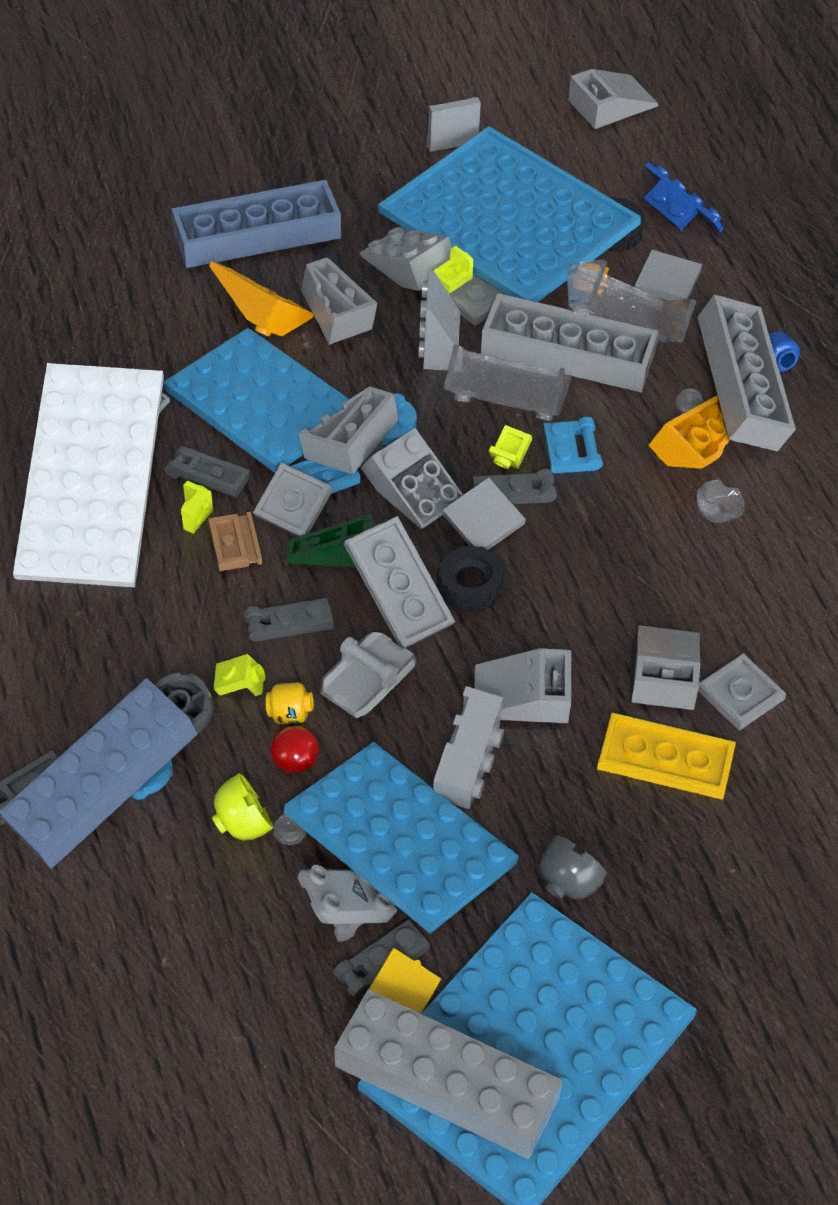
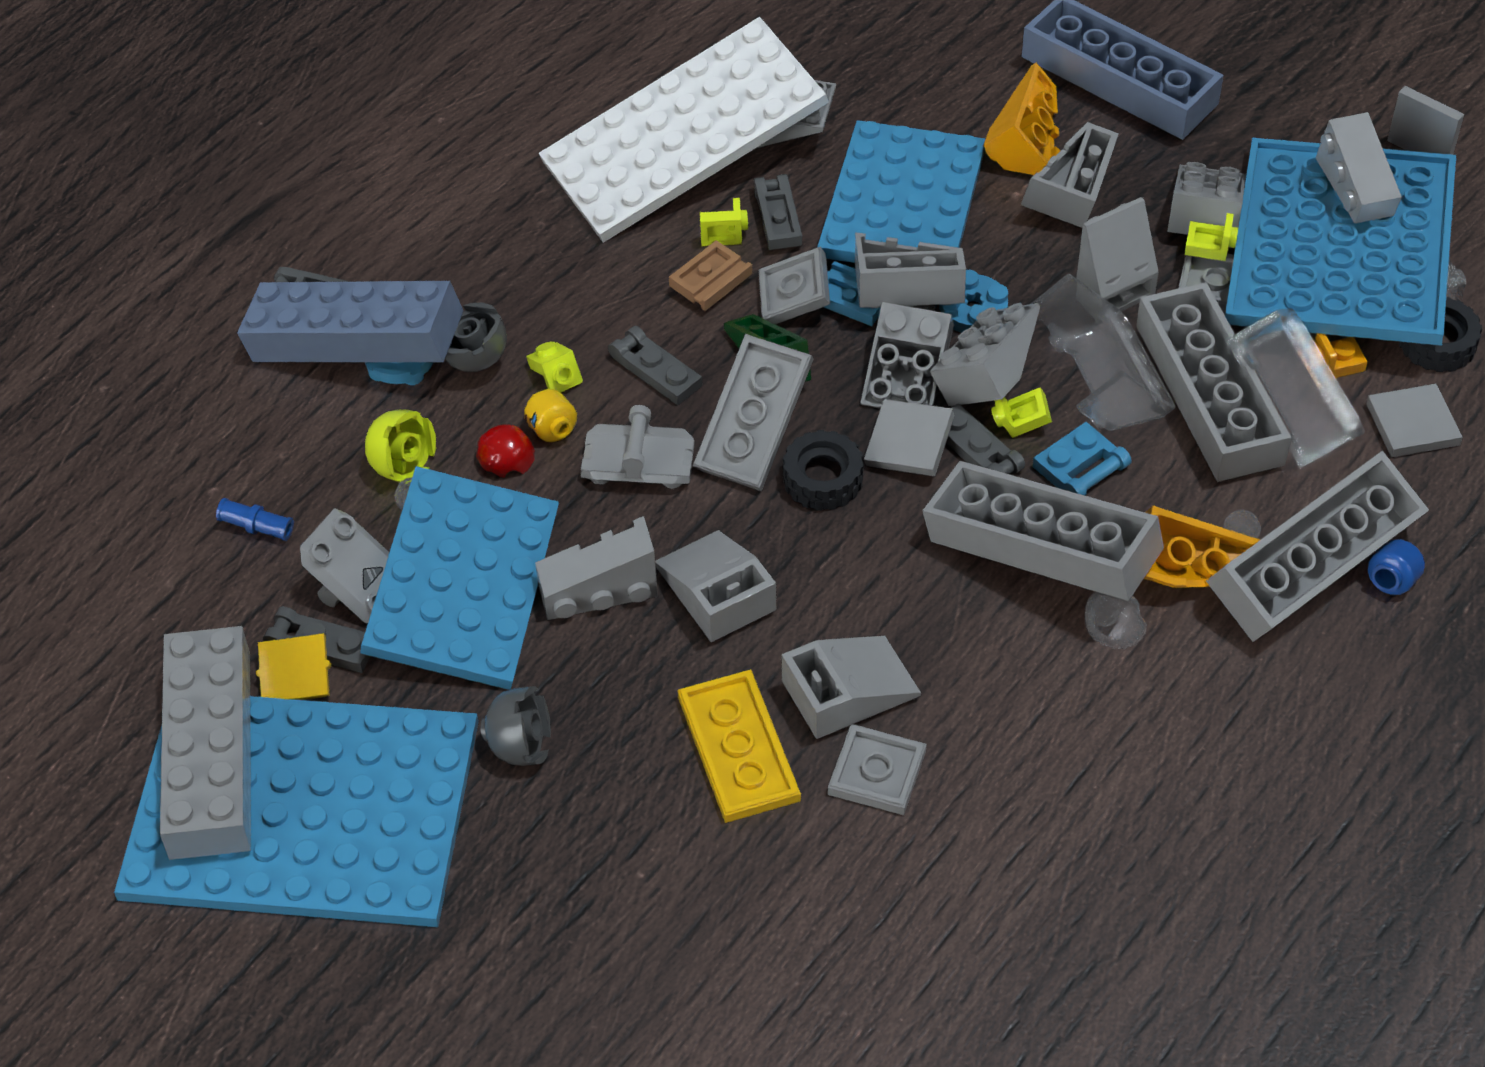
camera: 60 degrees right, 0 degrees up
none -> blue pin [216,498,294,541]
none -> light grey brick [923,461,1164,601]
none -> light grey slope [930,303,1040,406]
none -> light grey wedge [1316,112,1402,223]

